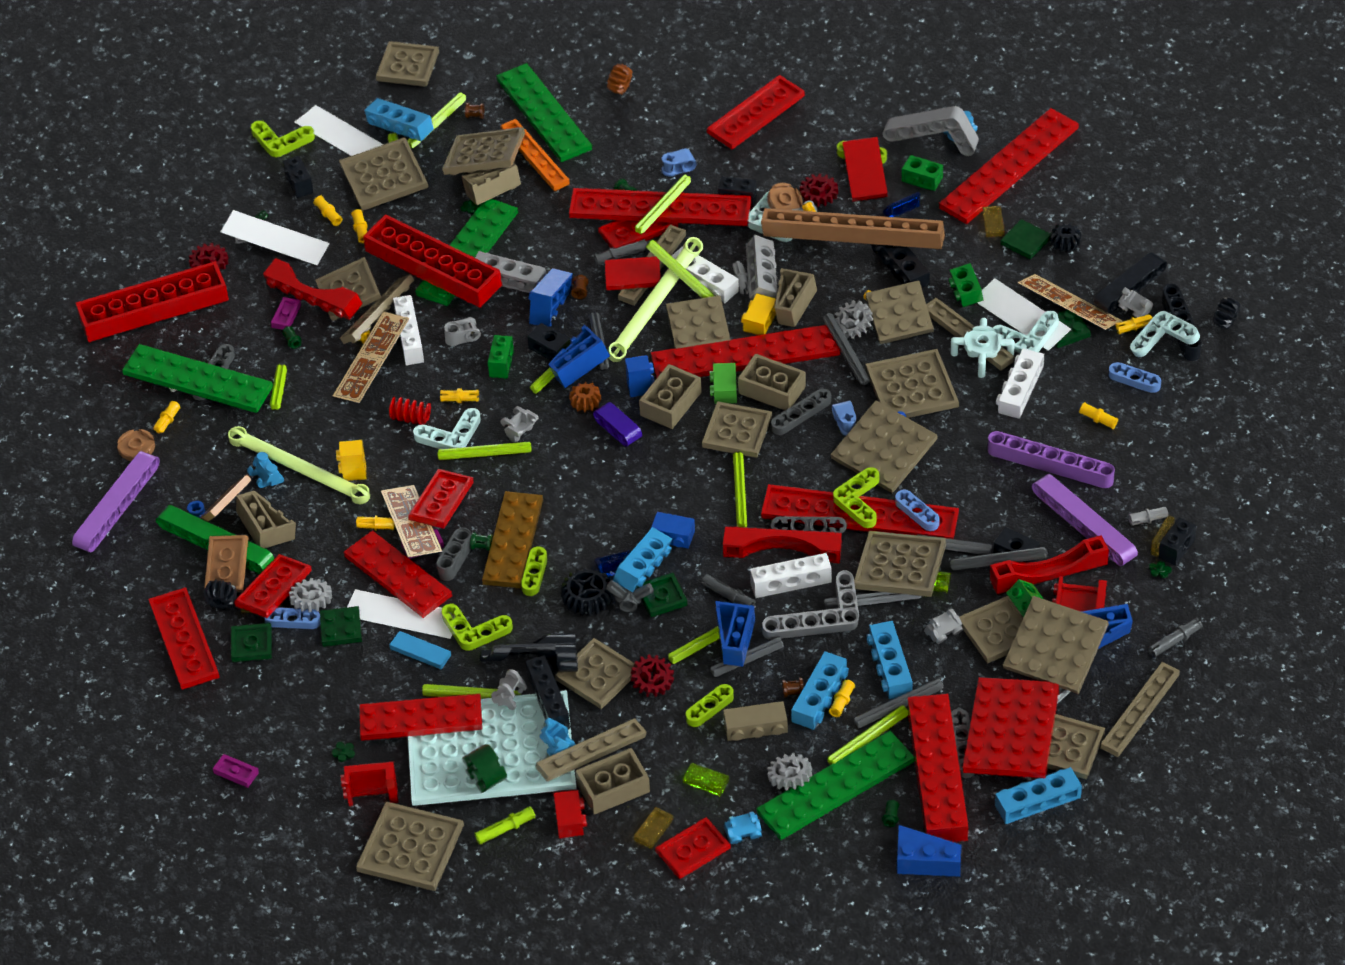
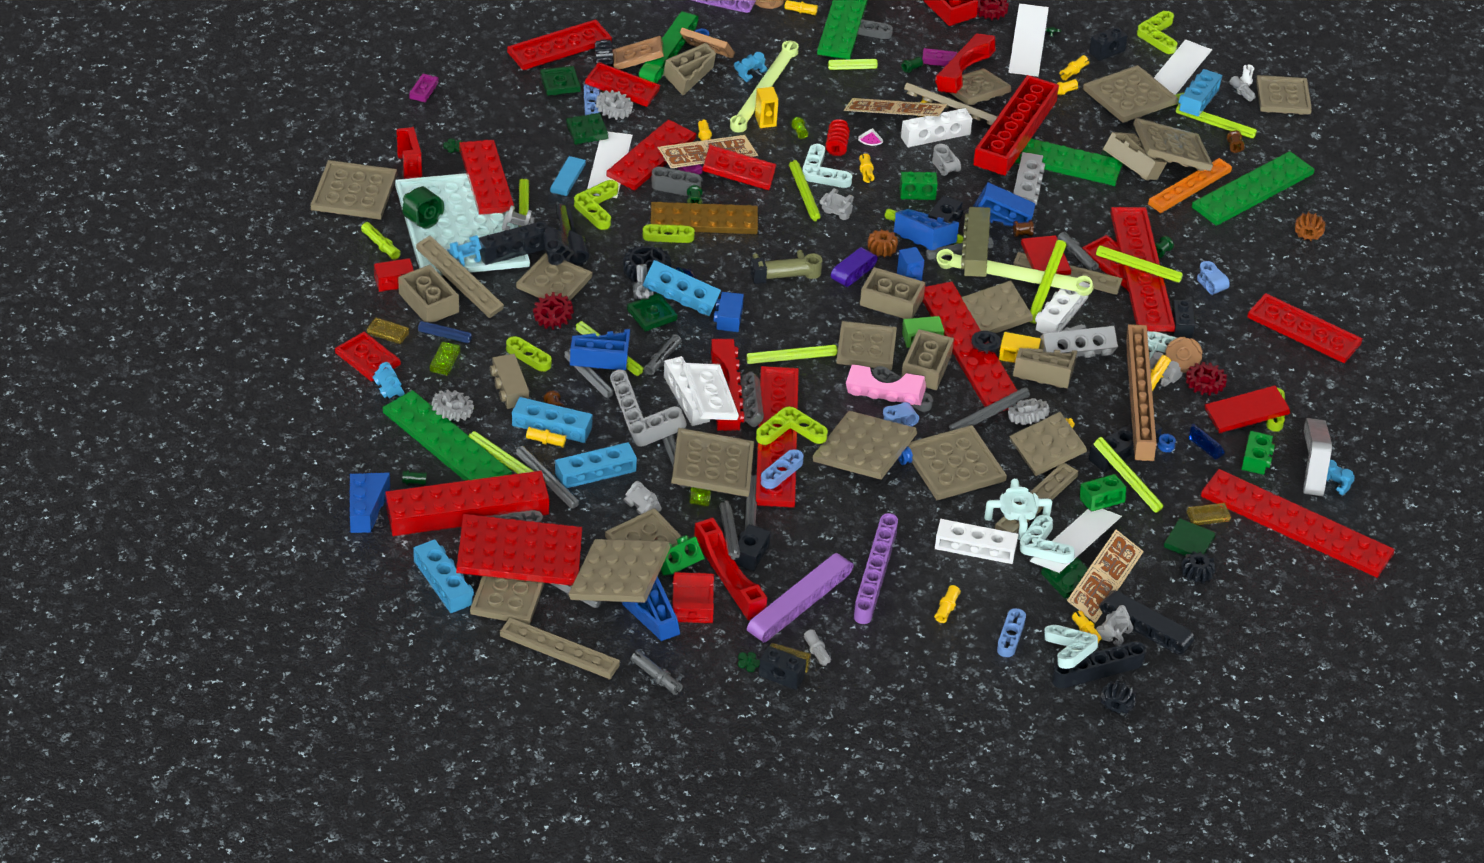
camera: 75 degrees right, 5 degrees down
none -> dark blue axle [418,321,472,343]
none -> white tile [683,363,739,420]
none -> olive piece [750,250,822,284]
none -> clear neon green pin [791,117,808,139]
none -> bright pink arch [846,364,926,405]
none -> tile [858,128,883,146]
none -> olive brick [961,207,991,277]
none -> black gear [971,330,1001,354]
none -> lime axle [1094,437,1163,513]
none -> light grey axle [1230,76,1256,101]
none -> white pin [1240,65,1254,86]

